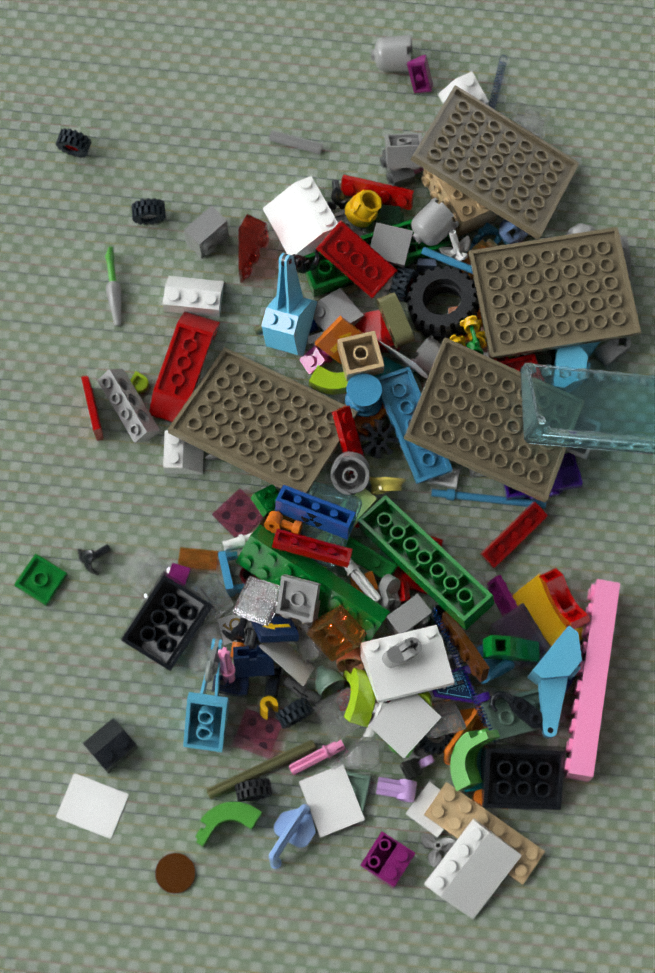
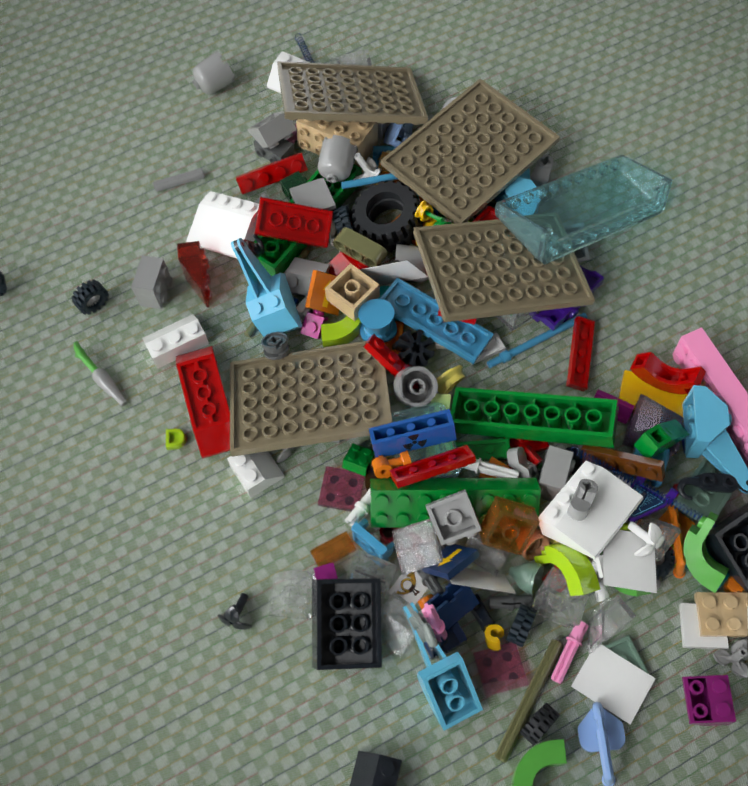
camera: 30 degrees left, 10 degrees down
green tile [14,553,68,607] -> none
red tile [81,375,104,441] -> none
light grey brick [97,368,160,443] -> none
black plant [222,612,250,643] -> none
black plant [327,179,349,210] -> none
yellow piece [345,189,382,228] -> none
lavender piece [376,777,417,802] -> none
pearl dark grey piece [400,754,435,780] -> none
magenta slope [407,55,433,93] -> none
sand blue tile [417,258,436,272] -> none
none -> dark grey wheel [261,332,290,360]
none -> white plant [628,522,665,557]

